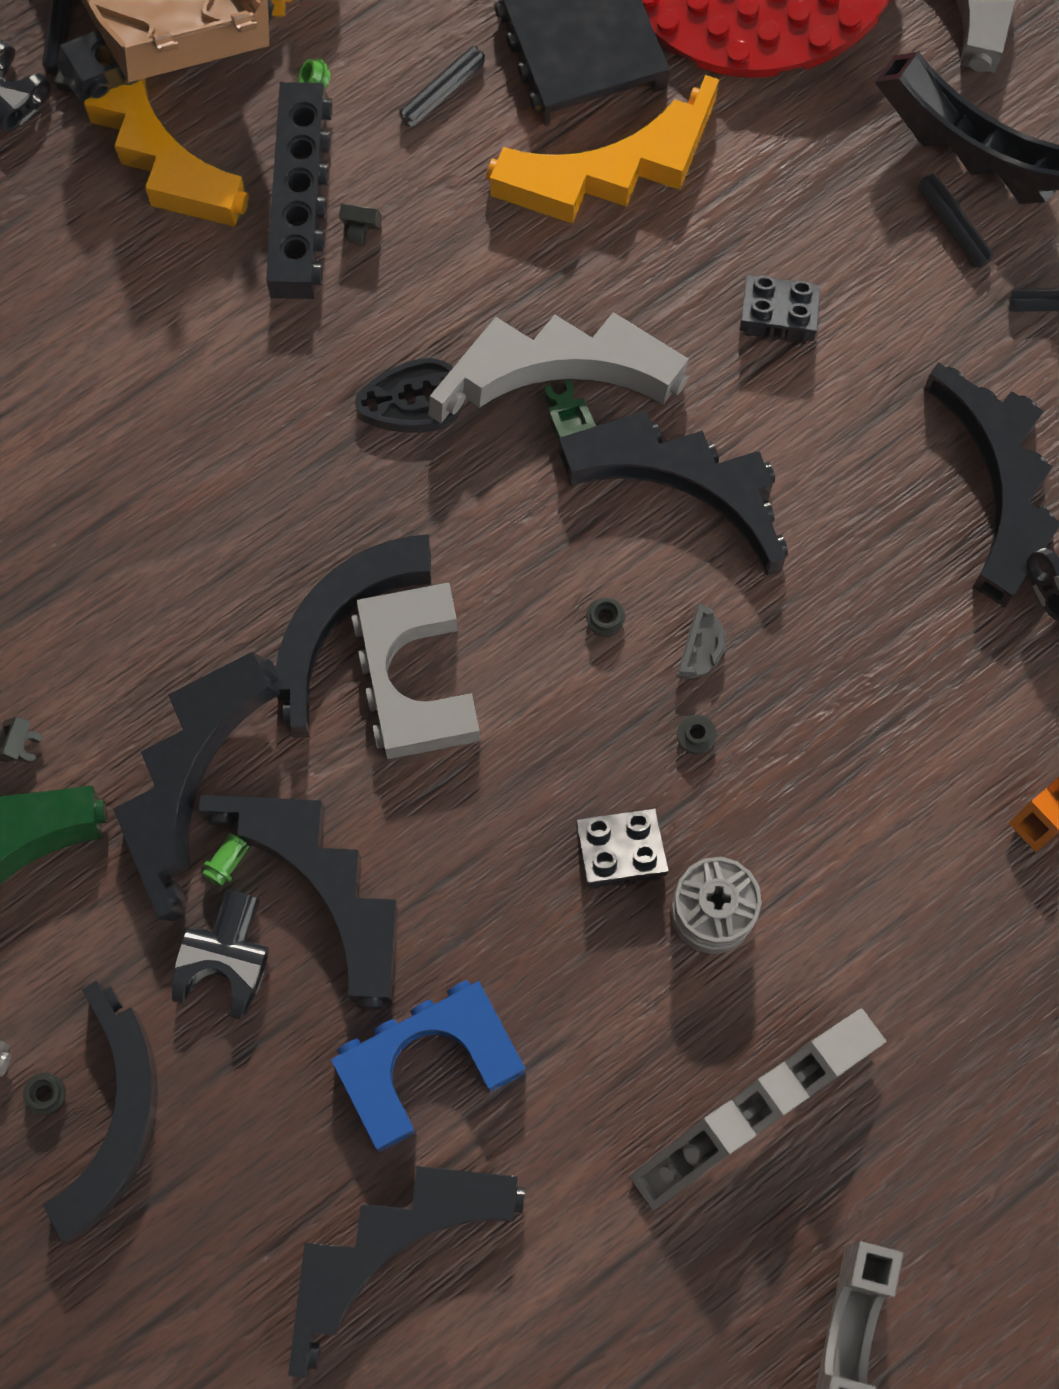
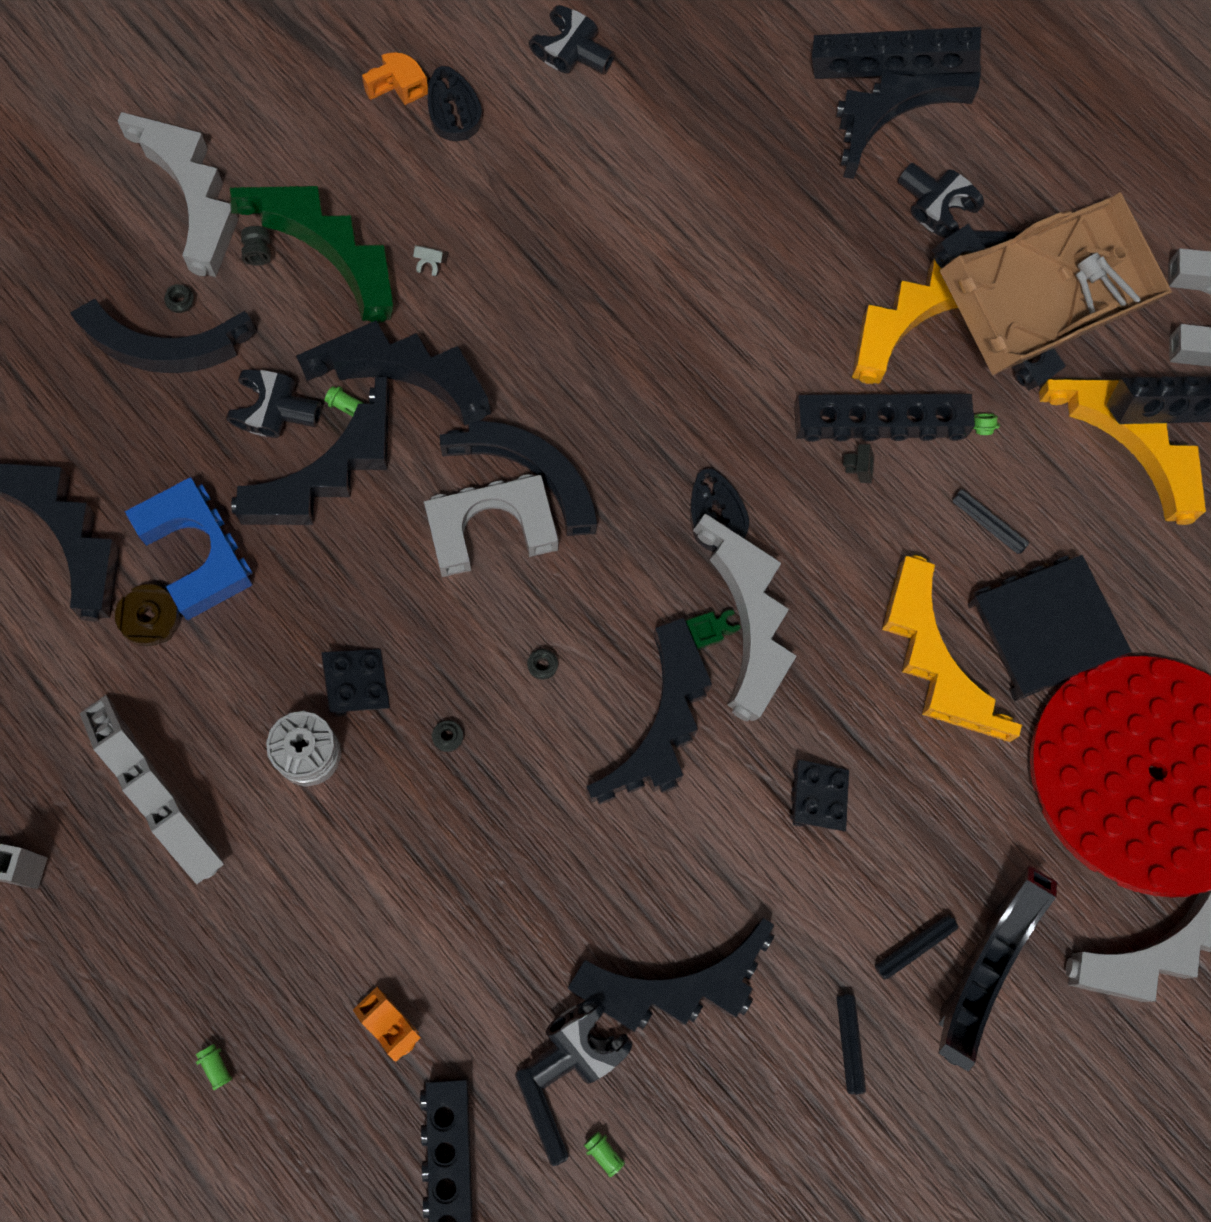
camera: 80 degrees right, 0 degrees up
dark grey plate [676,602,726,679] -> none
none -> dark brown plate [115,584,180,646]

